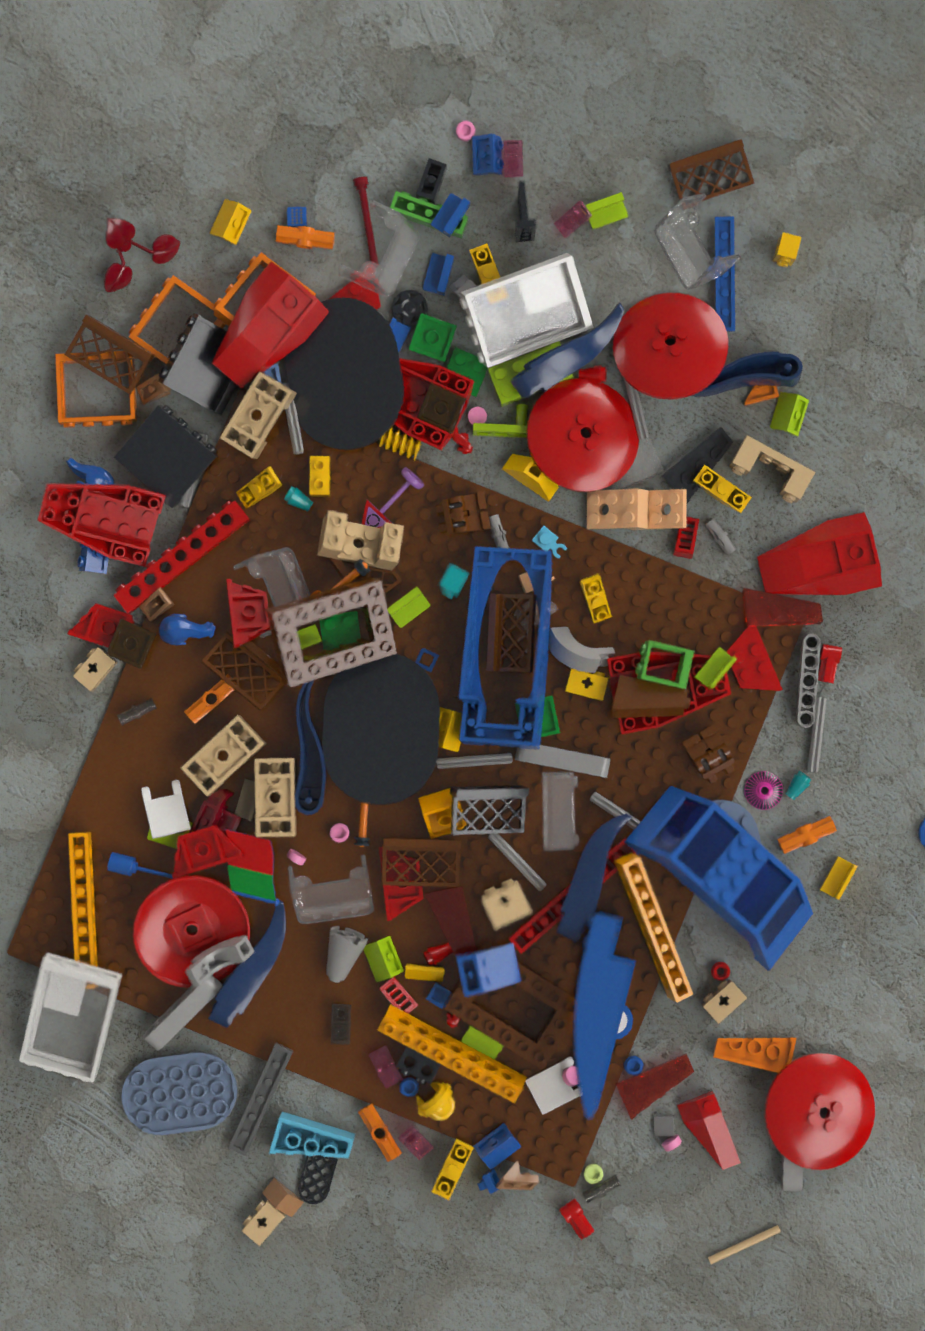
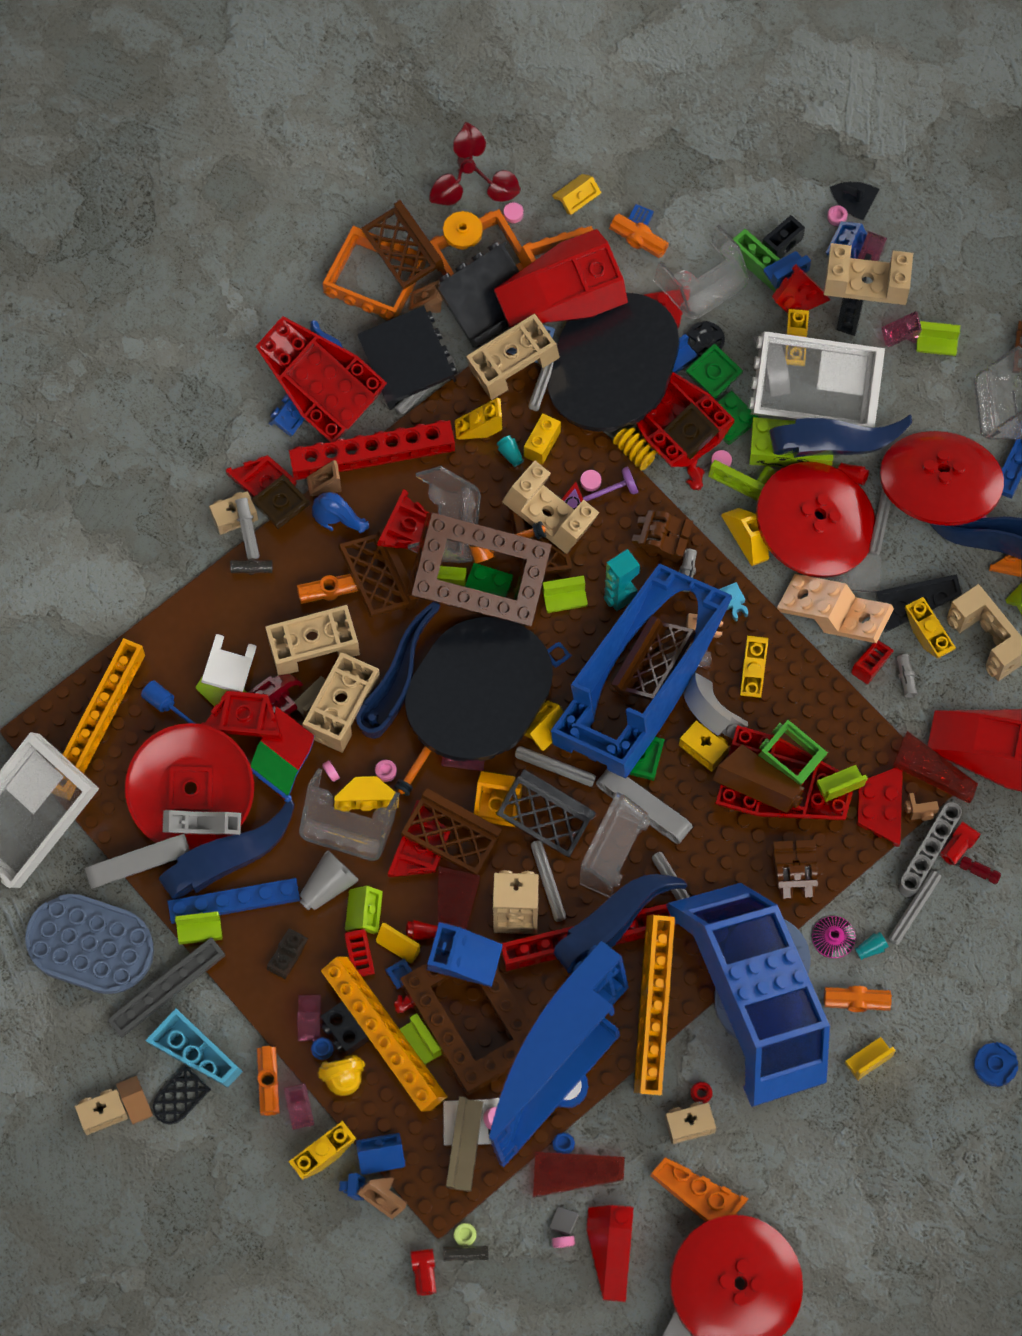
camera: 25 degrees right, 20 degrees down
dark red piece [353,176,379,269] -> none
blue panel [423,253,454,296] -> none
none -> blue plate [168,878,300,924]
none -> lime panel [175,911,222,945]
none -> light grey axle [235,498,260,560]
none -> yellow slope [334,776,399,812]
none -> light orange plate [443,211,483,249]
none -> dark tan fence [446,1096,484,1192]
none -> bright pink tile [504,202,523,223]
none -> bright pink tile [581,470,601,492]
none -> red wing [772,264,831,313]
none -> tan plate [824,243,913,305]
none -> black shield [830,182,880,221]
none -> medium nougat bracket [904,793,939,821]
none -> dark red axle [959,856,1001,884]

